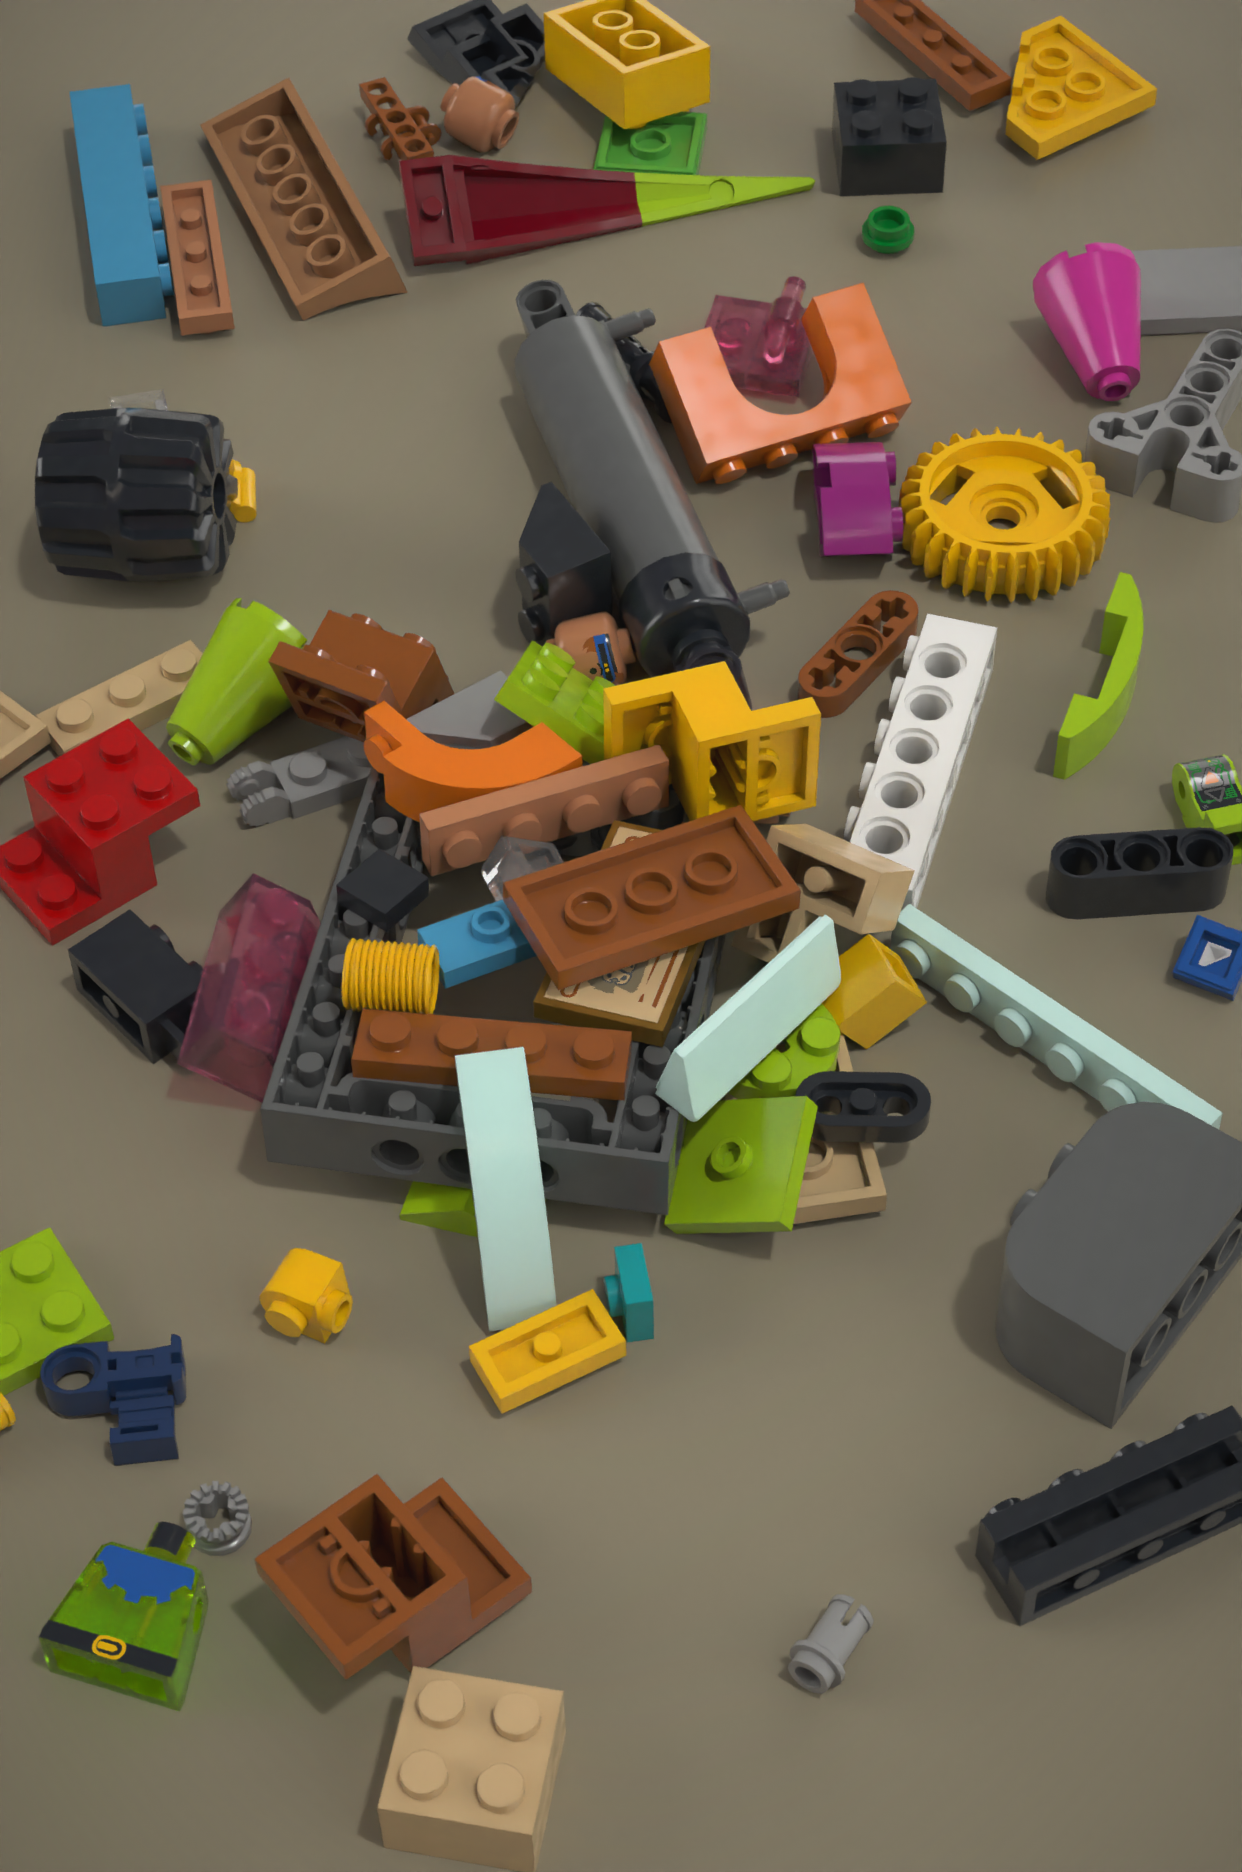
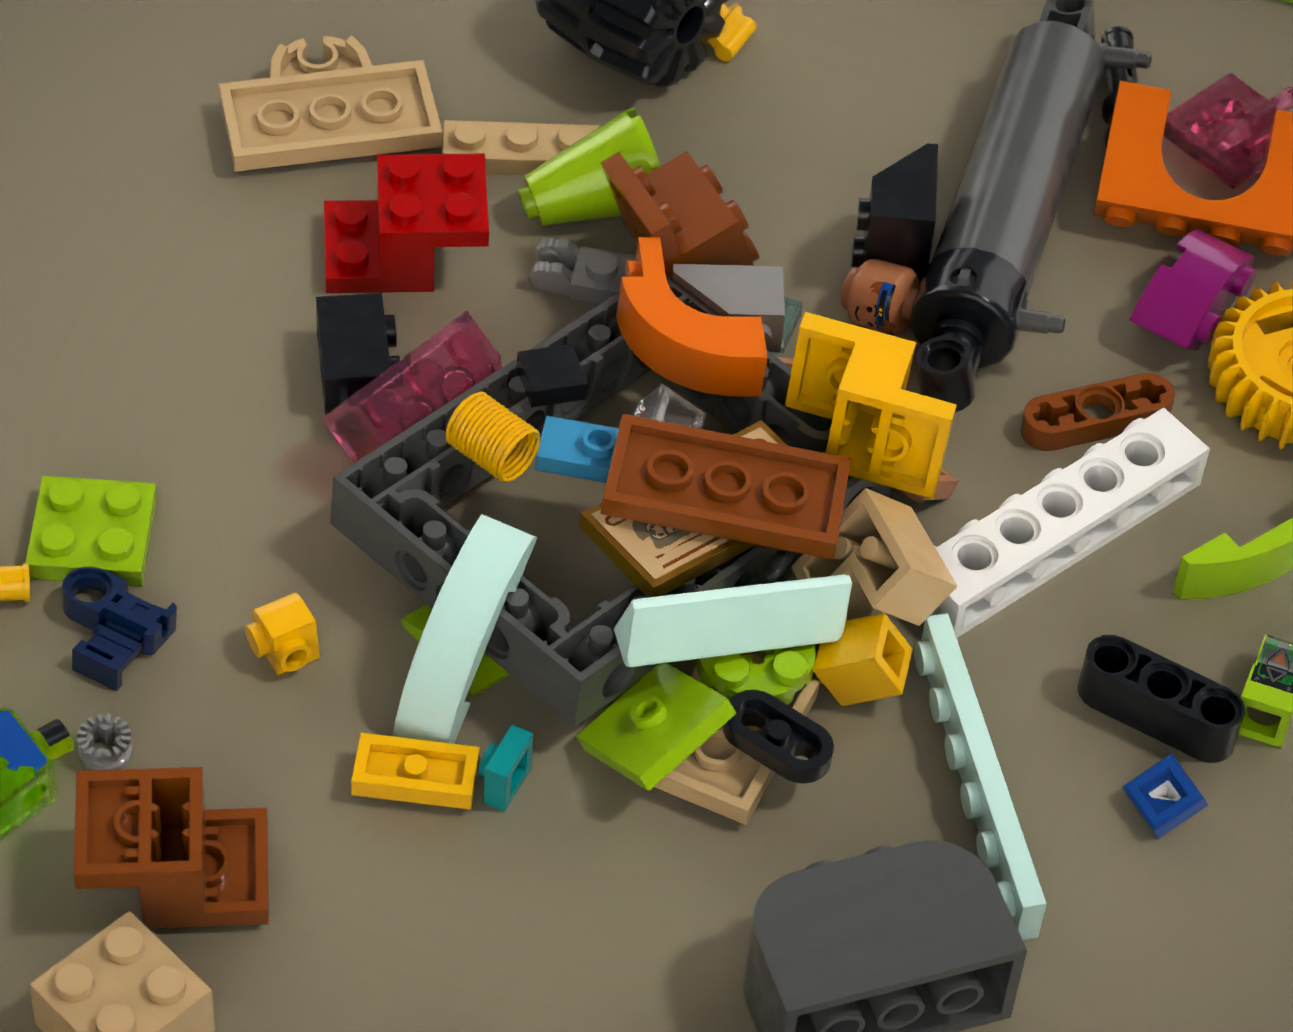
camera: 30 degrees right, 0 degrees up
dark orange plate [351,1009,632,1100] -> none
nougat plate [419,745,669,876] -> none
lime plate [494,640,616,764] -> none

